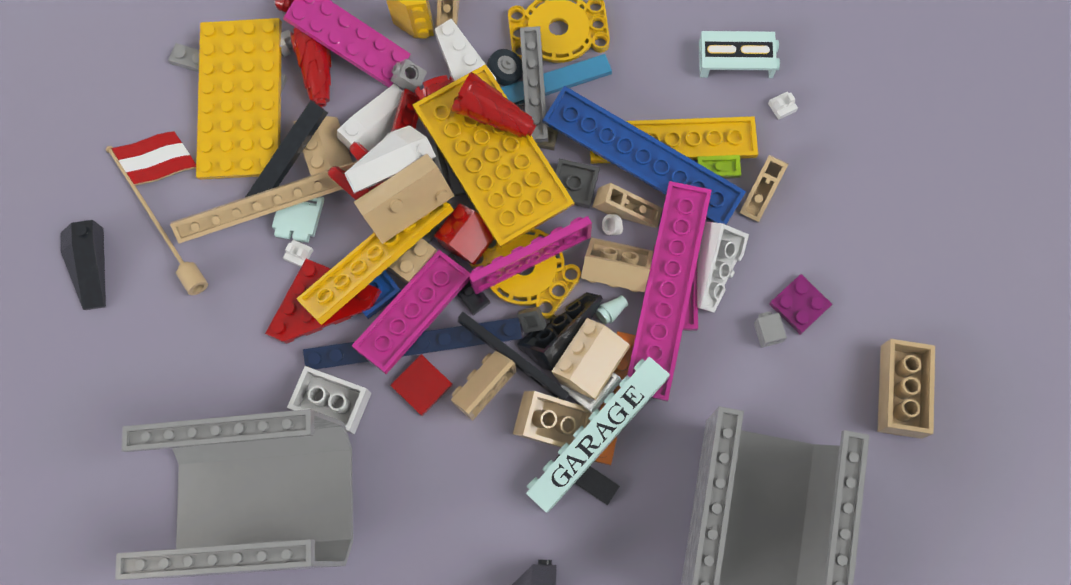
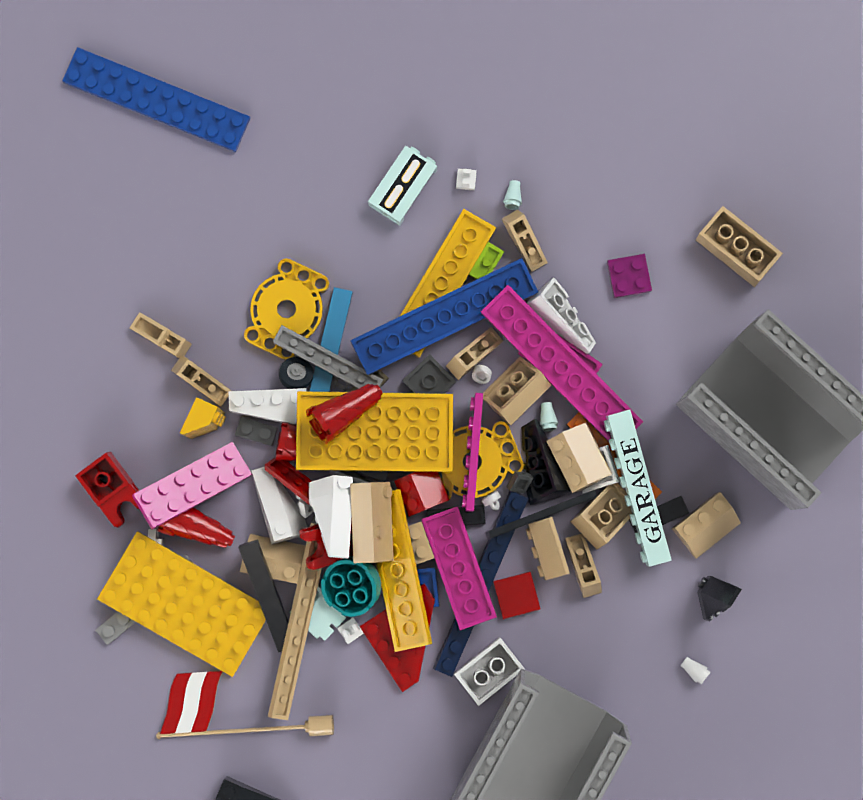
camera: 65 degrees left, 10 degrees up
light grey brick [391,59,427,92] -> none
light grey brick [754,312,787,348] -> none
none -> dark grey plate [235,417,278,446]
none -> teal cylinder [321,556,381,617]
none -> white tile [482,491,501,511]
none -> light aqua cone [503,180,522,210]
none -> tan slope [565,534,602,598]
none -> tan slope [671,492,741,559]

